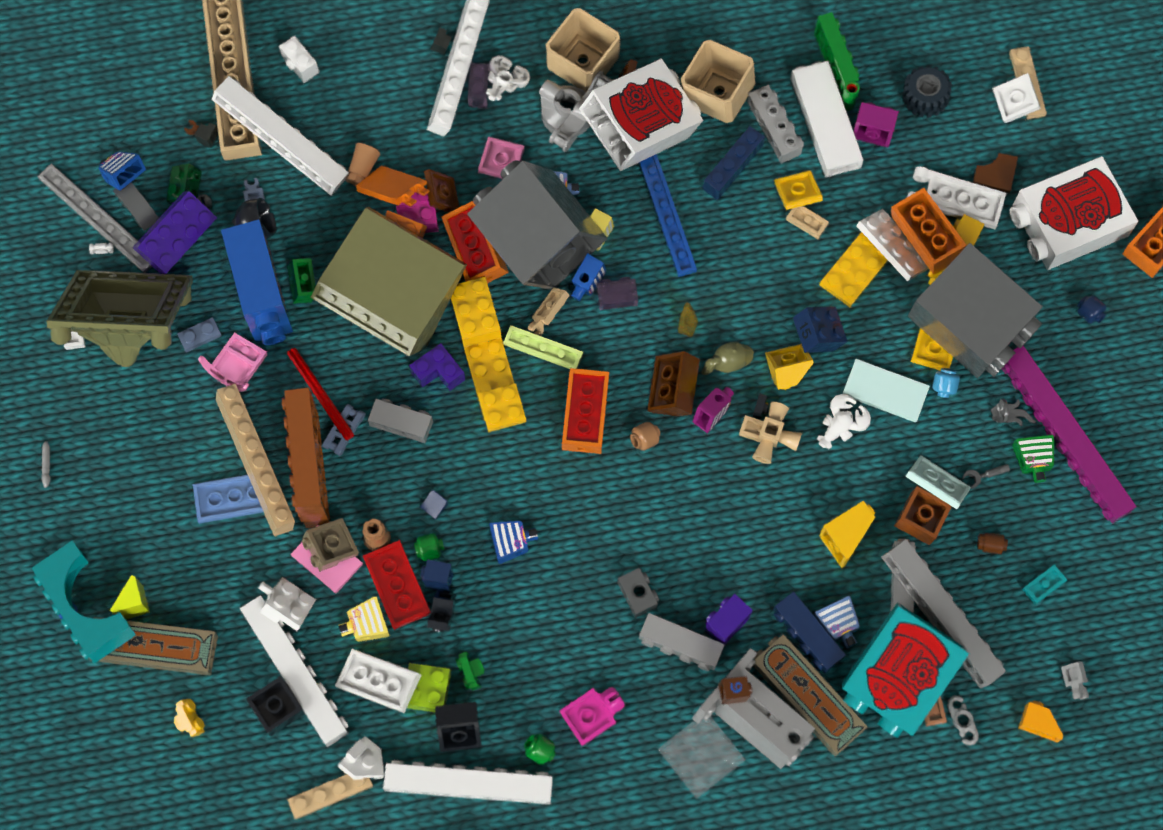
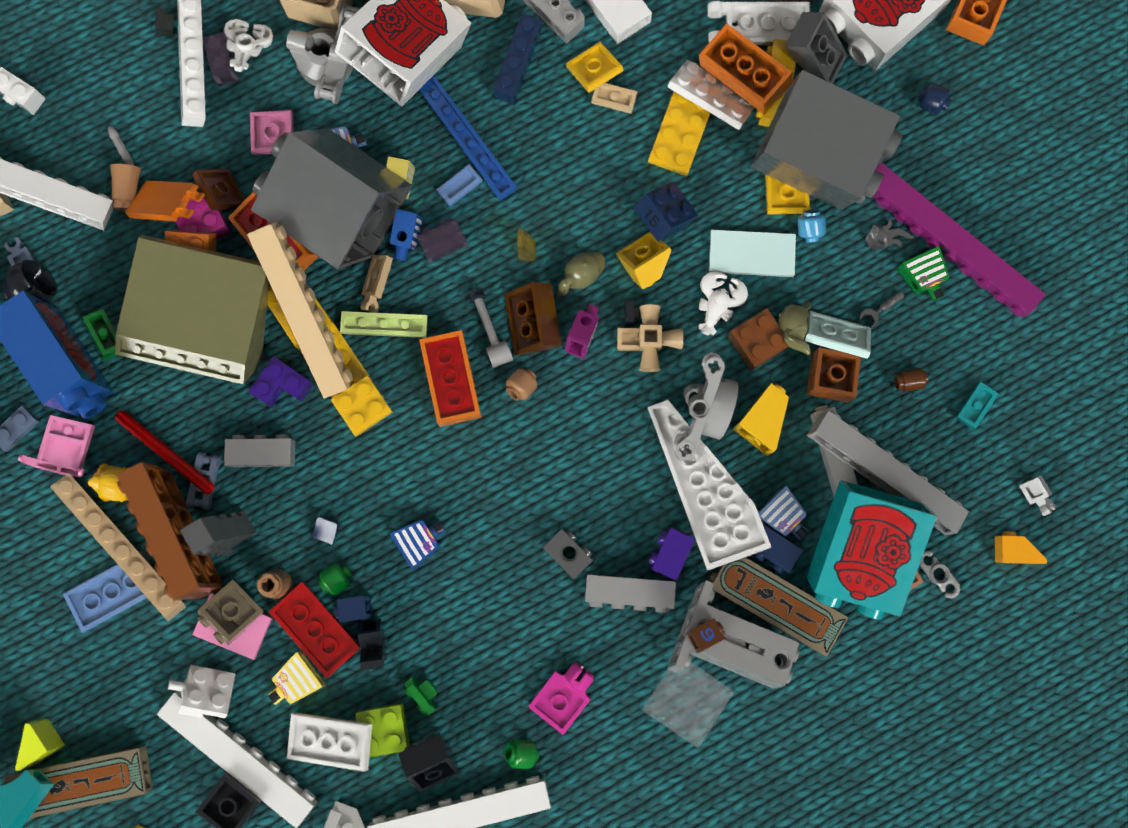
camera: 20 degrees left, 10 degrees up
none -> yellow hair [88,463,129,502]
none -> light grey piece [108,126,134,165]
none -> dark grey wedge [180,511,257,557]
none -> tan brick [247,222,353,398]
none -> medium blue tile [436,164,483,207]
none -> light grey piece [467,288,513,368]
none -> white wing [648,400,771,570]
none -> light grey piece [673,353,738,460]
none -> dark orange brick [728,308,789,371]
none -> olive hair [778,301,812,355]
none -> dark grey slope [785,12,847,84]

